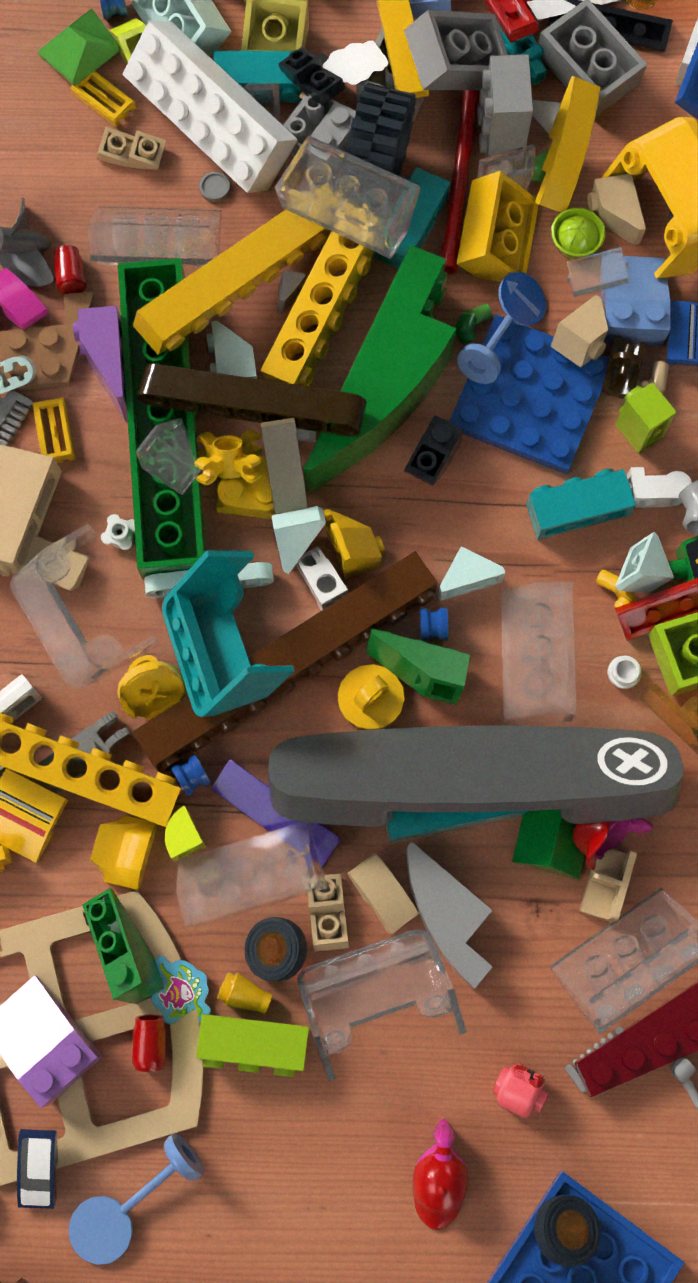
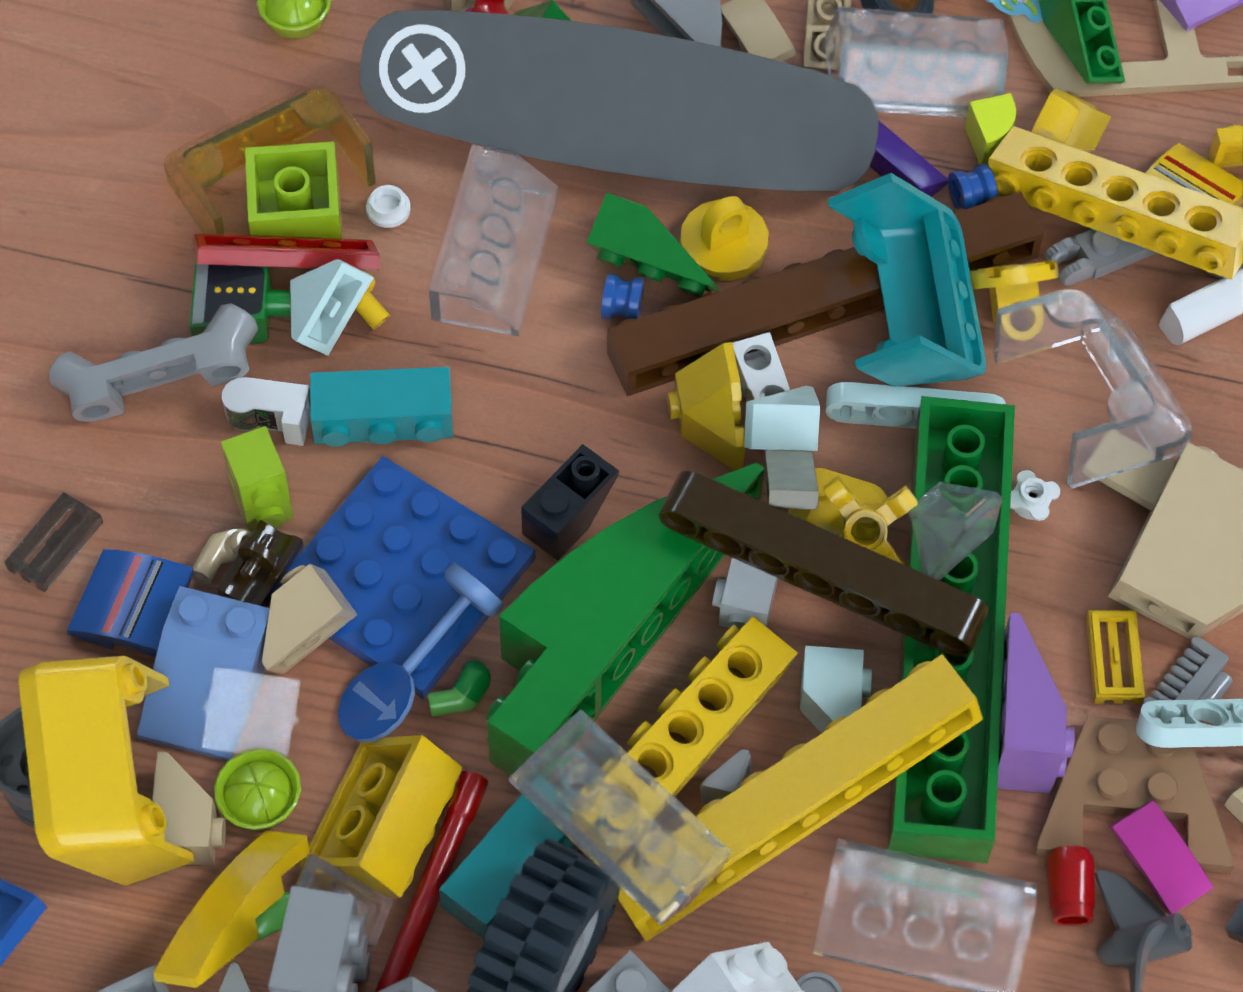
camera: 170 degrees left, 15 degrees down
light aqua slope [438,546,505,601] -> none

